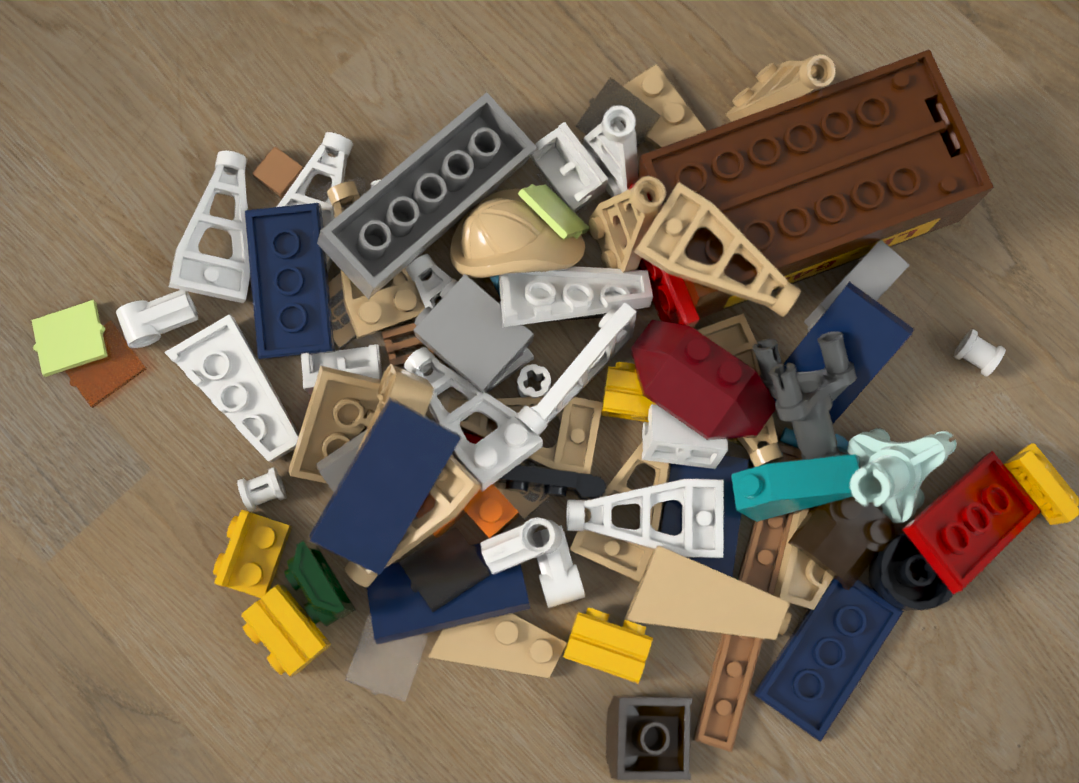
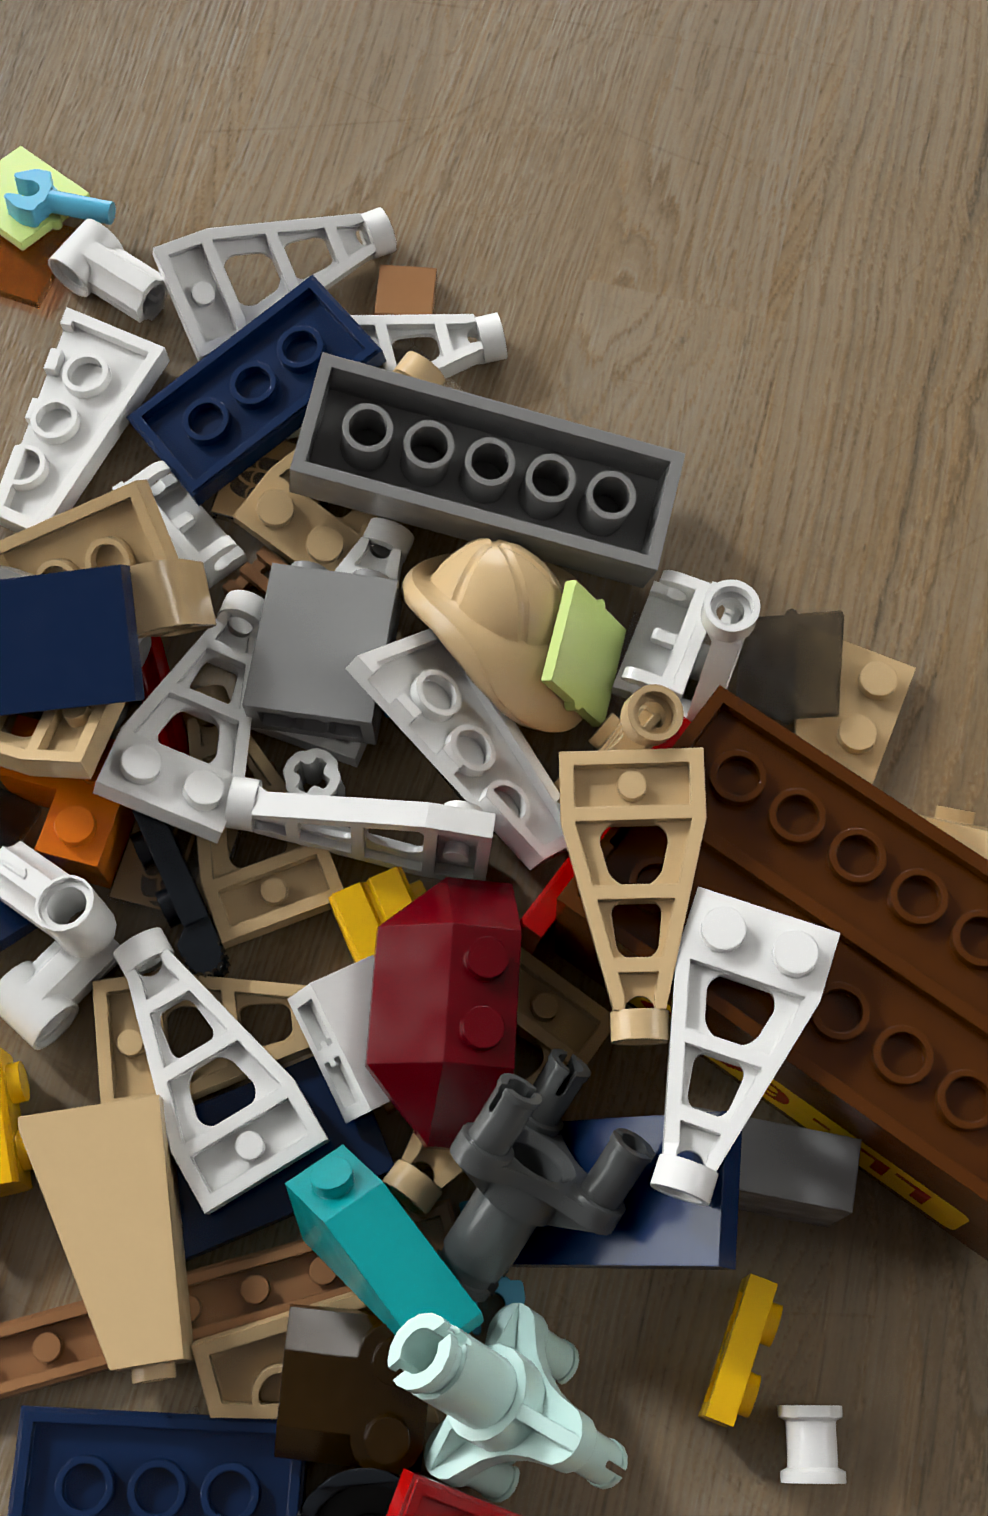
camera: 60 degrees right, 10 degrees down
none -> medium azure bar [4,169,116,228]
none -> white plate [650,886,840,1206]
none -> yellow plate [698,1273,783,1427]

